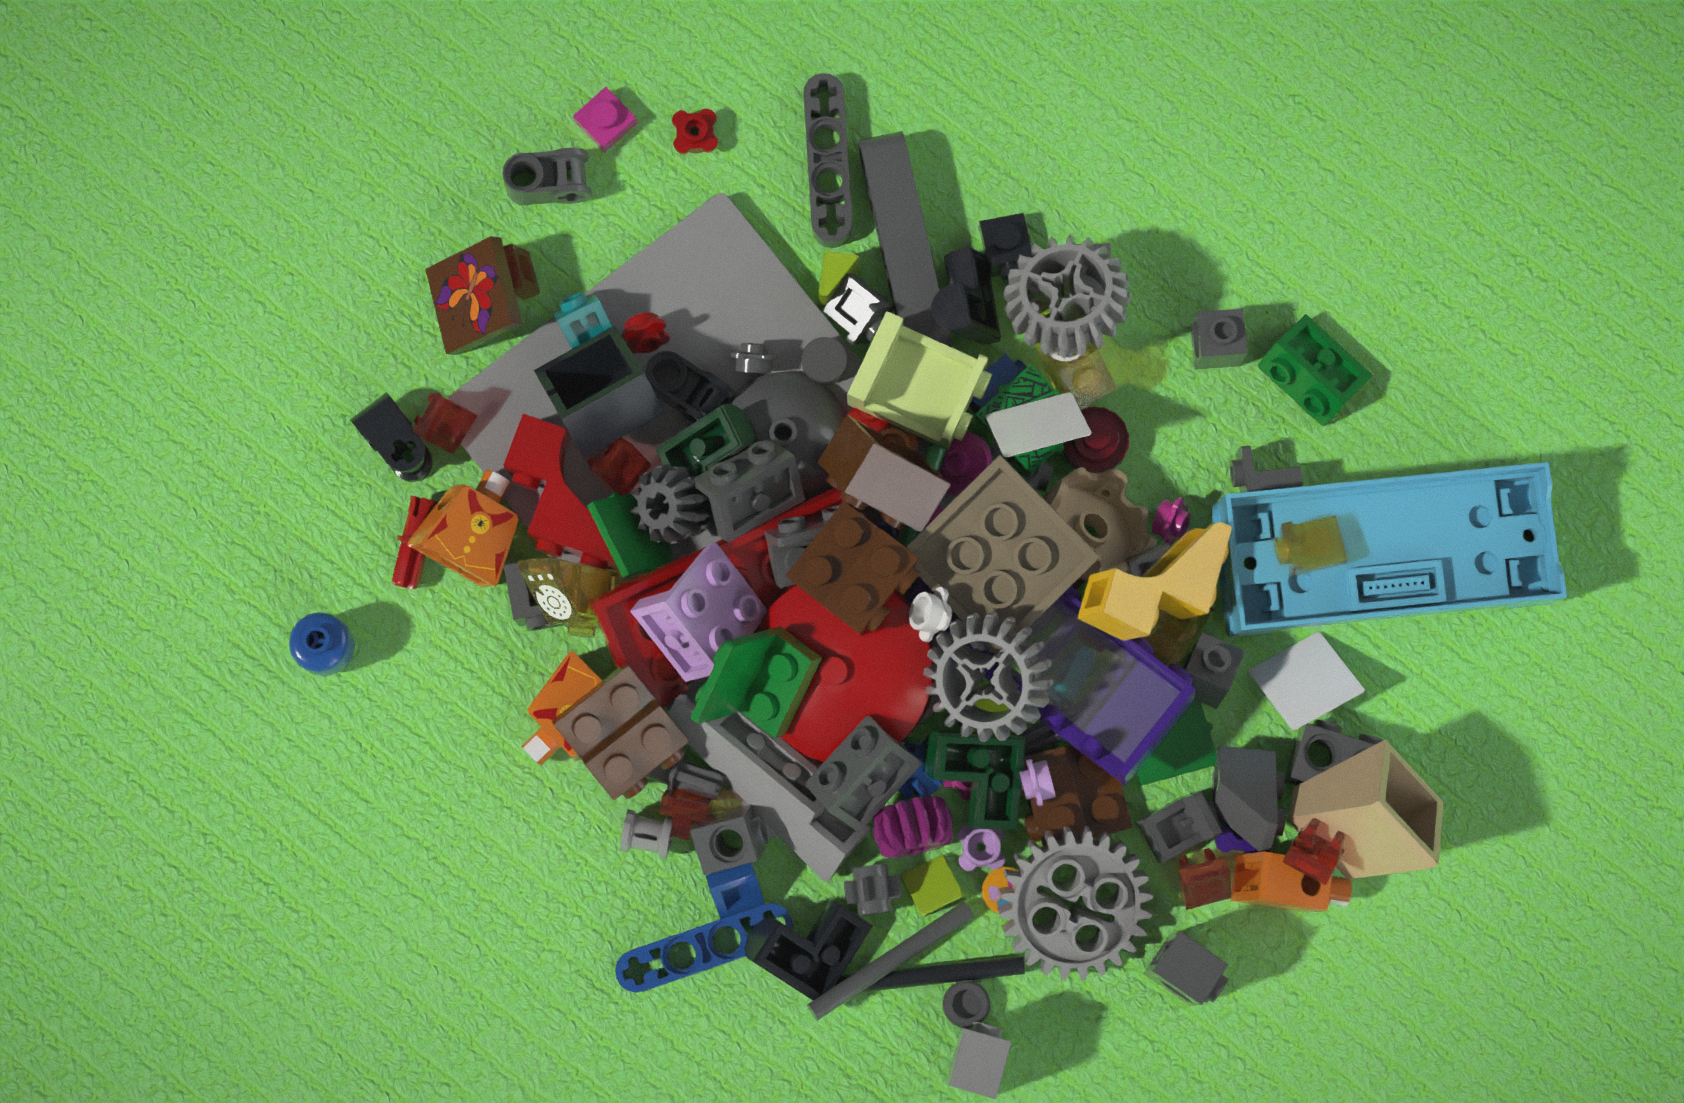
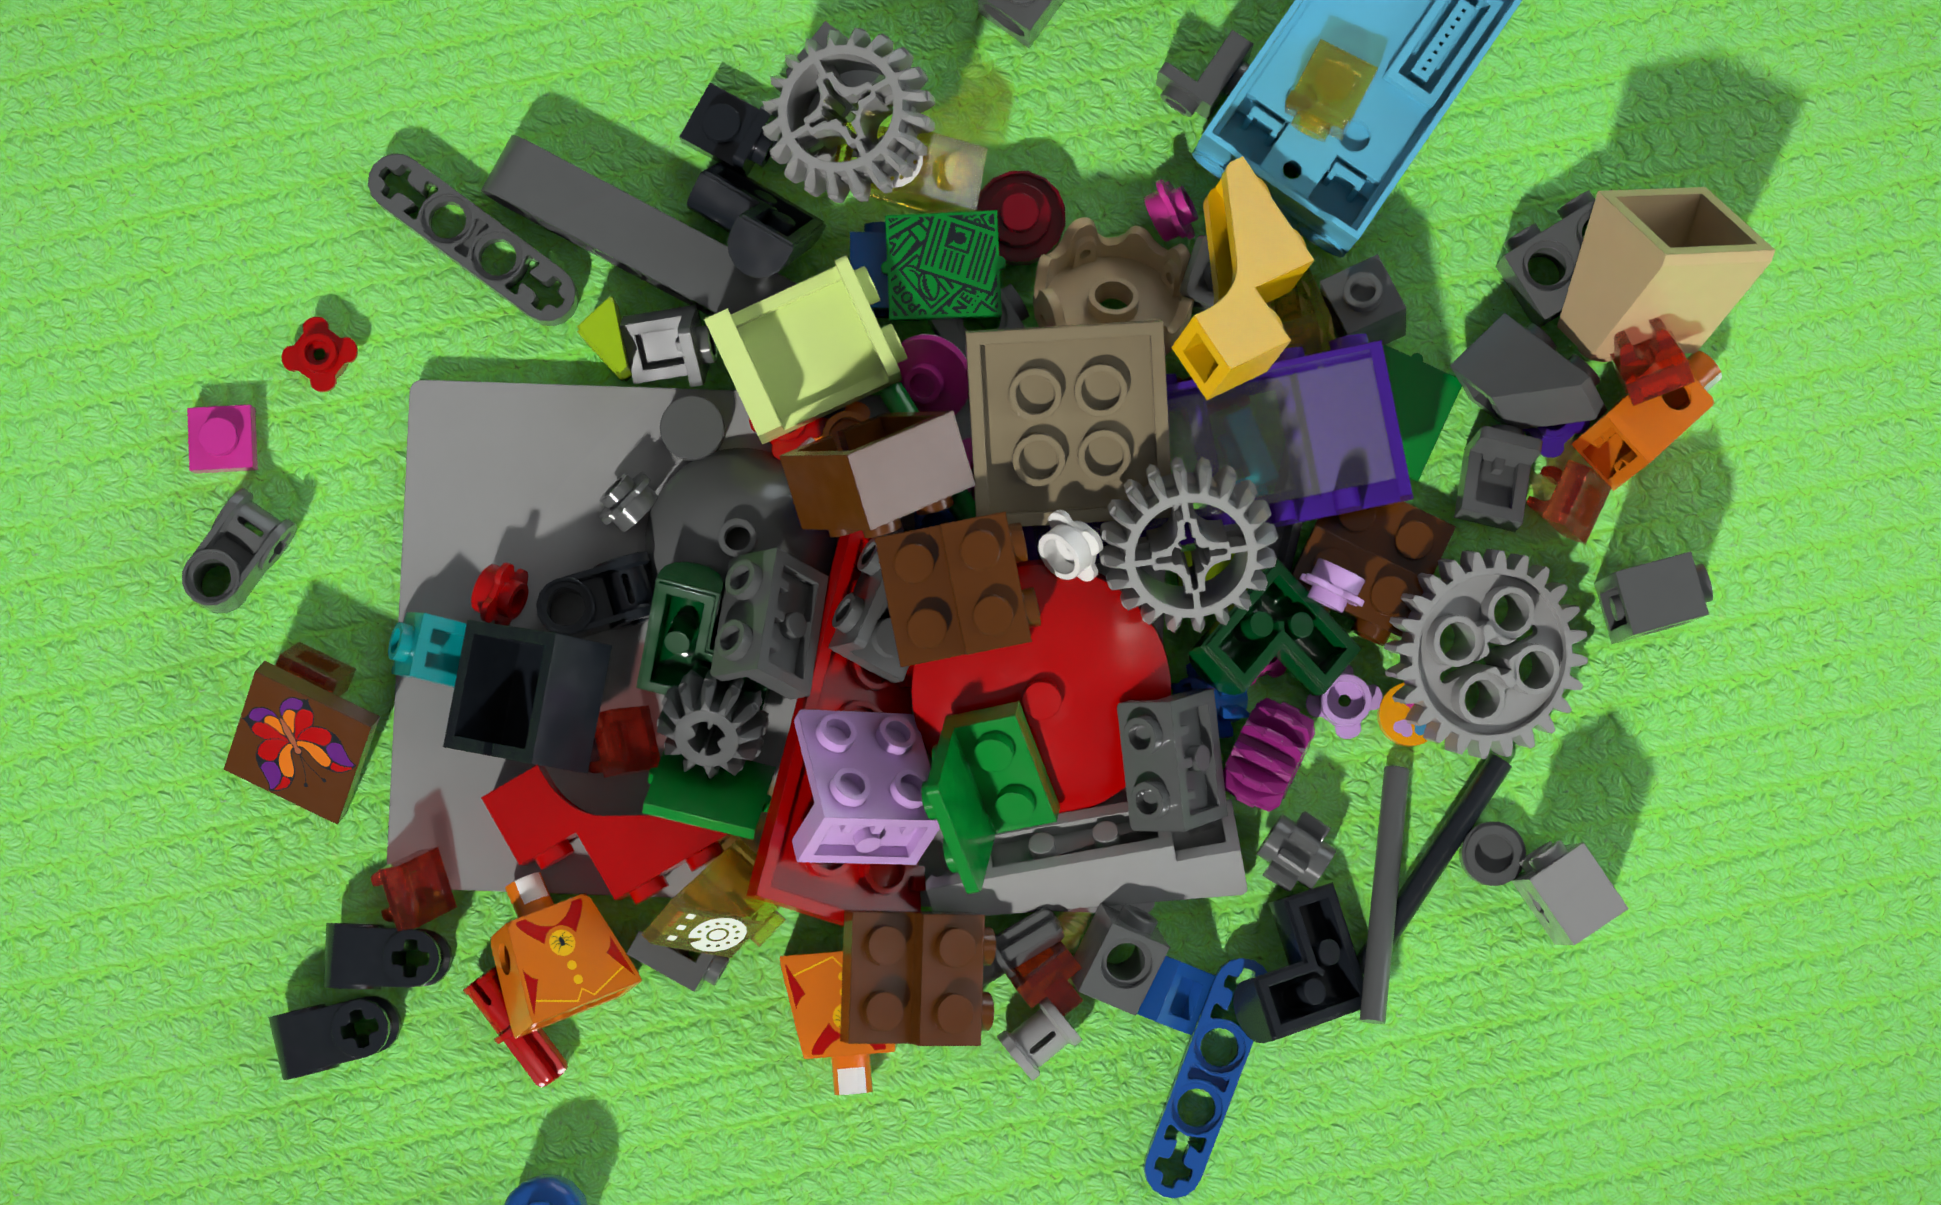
camera: 45 degrees left, 5 degrees up
lime slope [900,855,964,918] -> none
white sticker [986,392,1092,457] -> none
white sticker [1249,632,1365,730] -> none
none -> black piece [268,996,401,1080]

